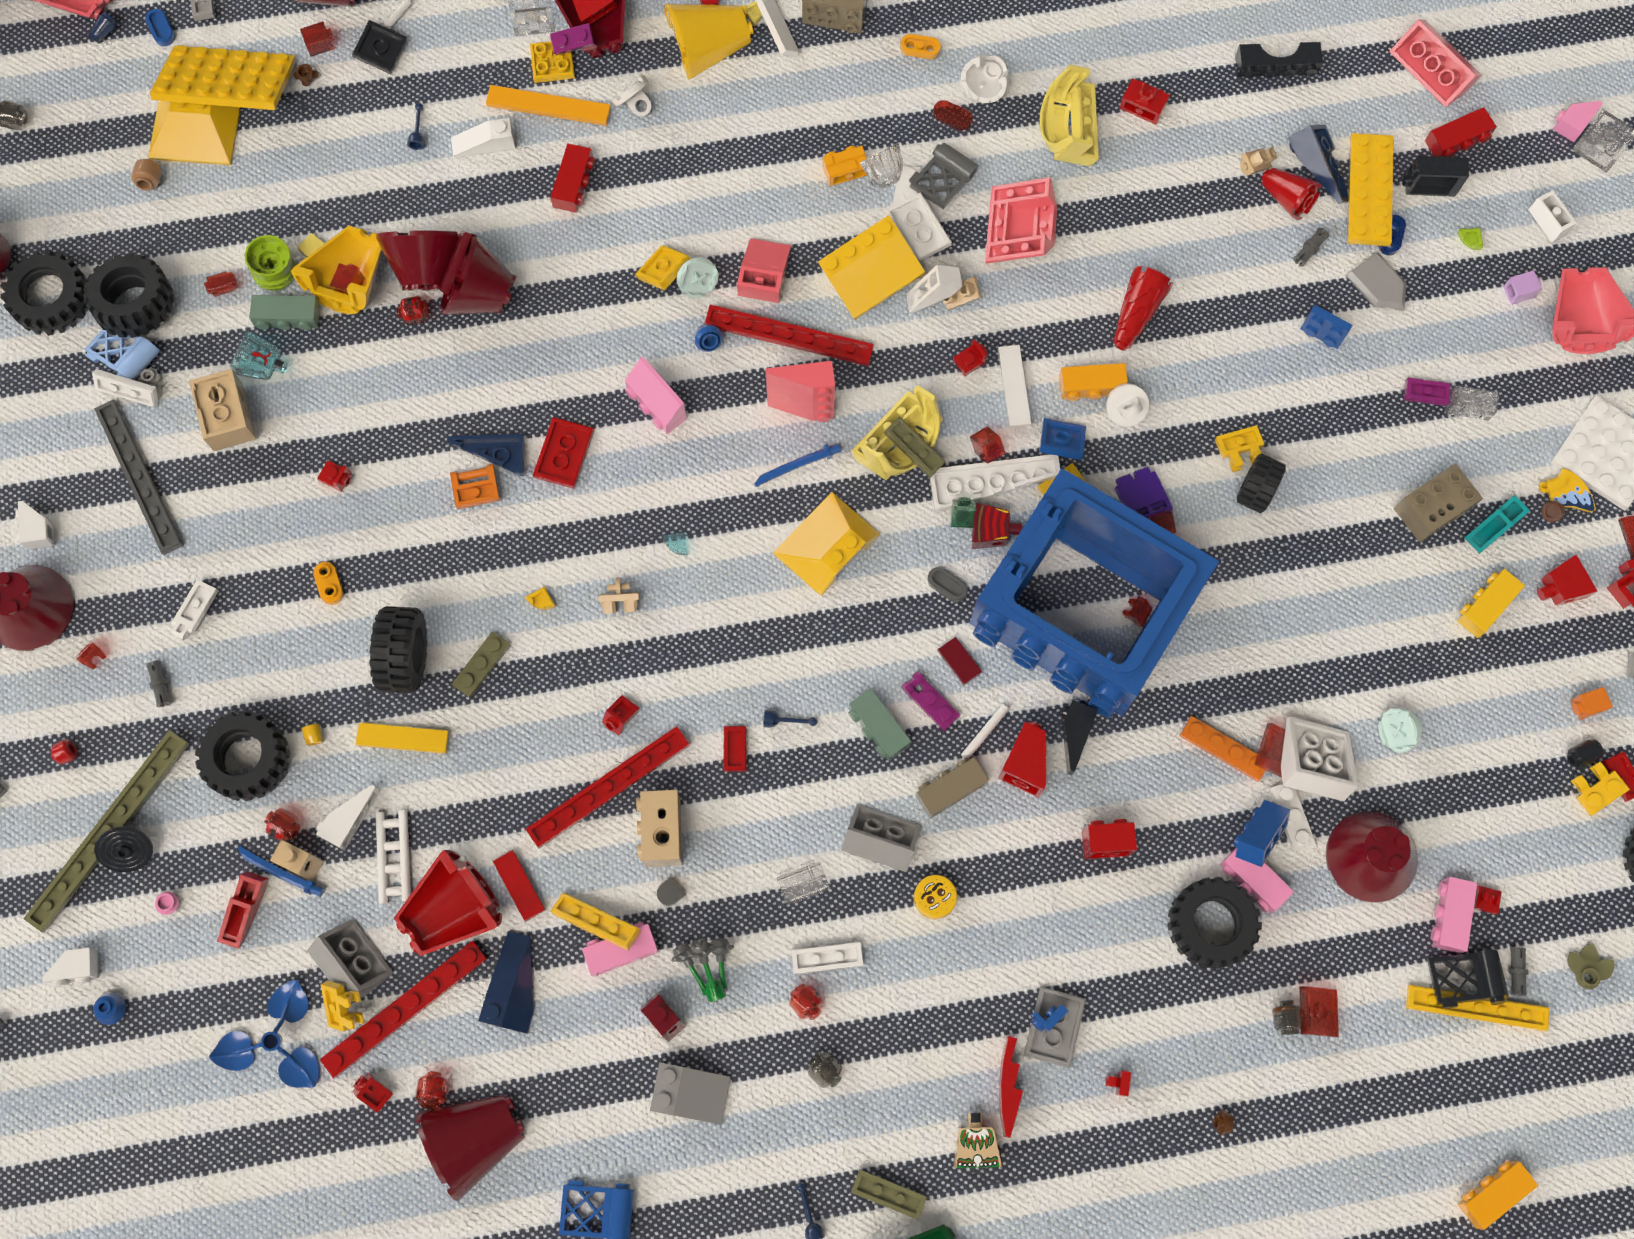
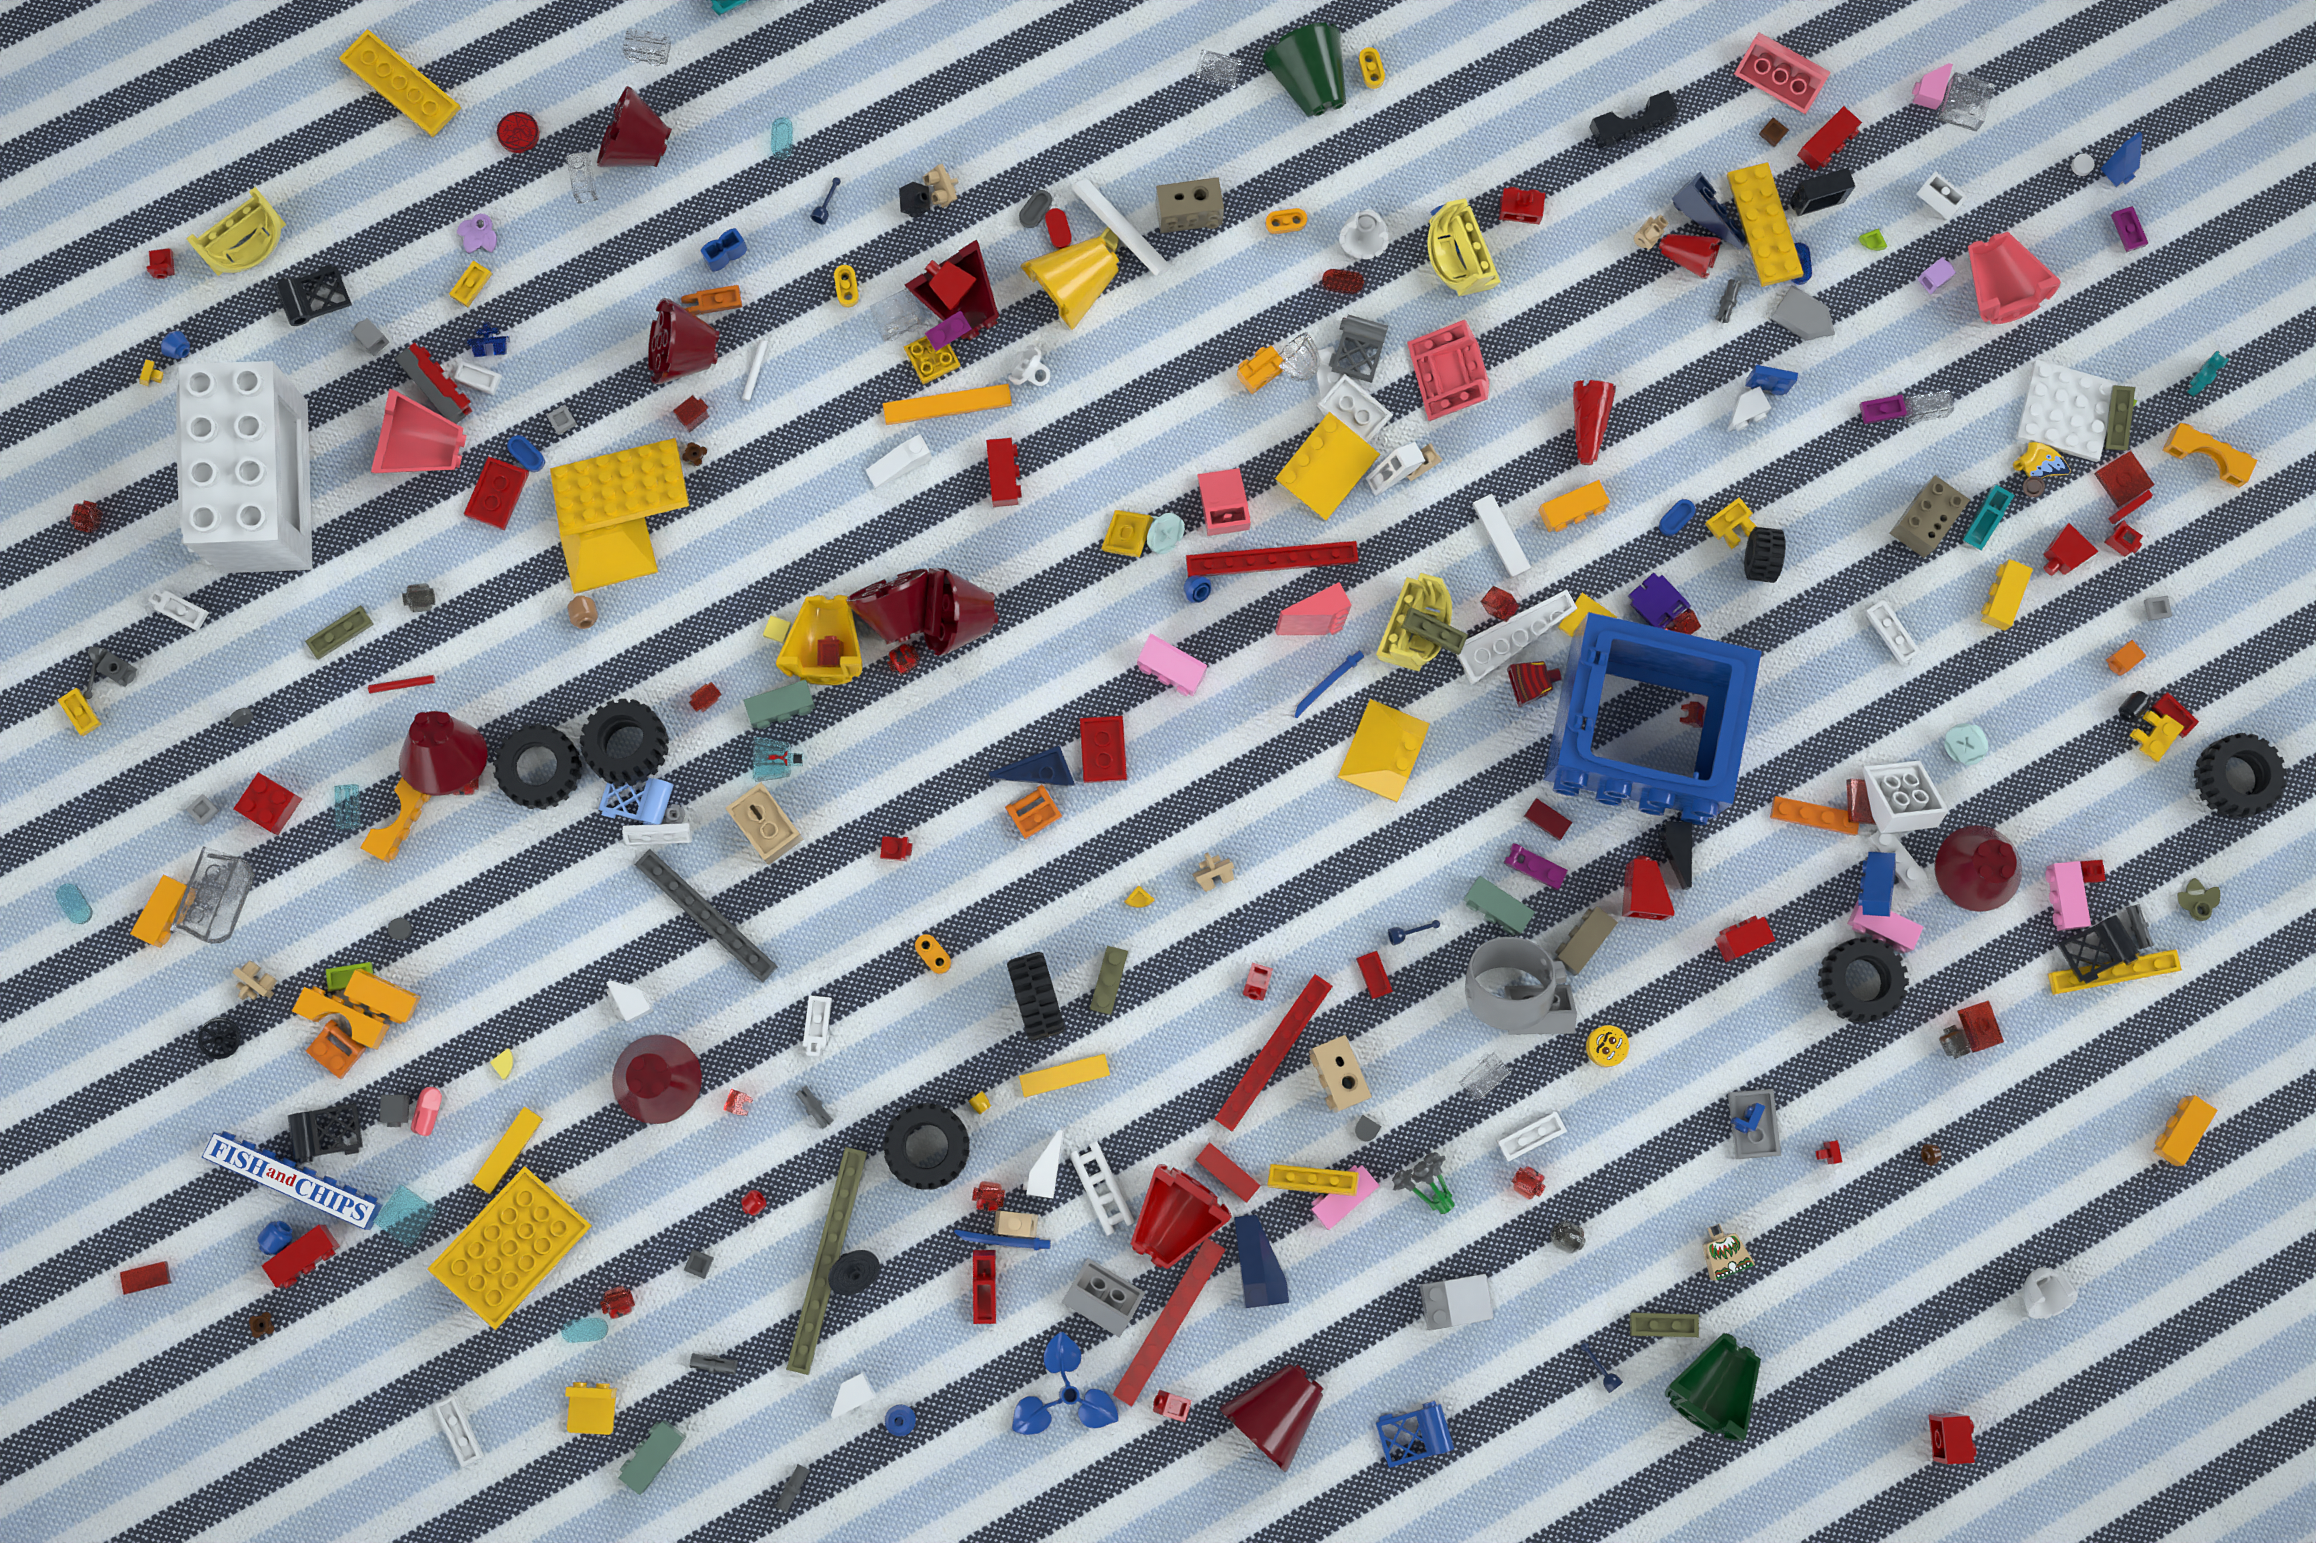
camera: 25 degrees left, 5 degrees up
dark blue cone [88,11,118,44] -> none
bright pink plate [155,891,179,915] -> none
lime wheel [244,235,296,291] -> none
yellow plate [321,981,365,1032] -> none
black tile [352,20,407,75] -> none
dark blue hinge [407,103,424,150] -> none
clear red head [415,1071,449,1109] -> none
dark red torso [640,993,686,1042] -> none
clear light blue tile [663,532,688,555] -> none
dark grey tile [927,567,968,603] -> none
clear green bracket [950,497,976,528] -> none
red bracket [953,340,987,377] -> none
white bar [961,704,1009,759] -> none
red slope [999,1036,1023,1138] -> none
blue plate [1039,418,1086,460] -> none
white tile [1105,383,1149,427] -> none
none -> red tile [464,456,529,531]
none -> light grey cylinder [1465,937,1567,1031]
none -> blue tile [1659,499,1696,536]
none -> white slope [1728,386,1771,432]
none -> reddish brown tile [1759,117,1789,147]
none -> white plate [1864,600,1921,665]

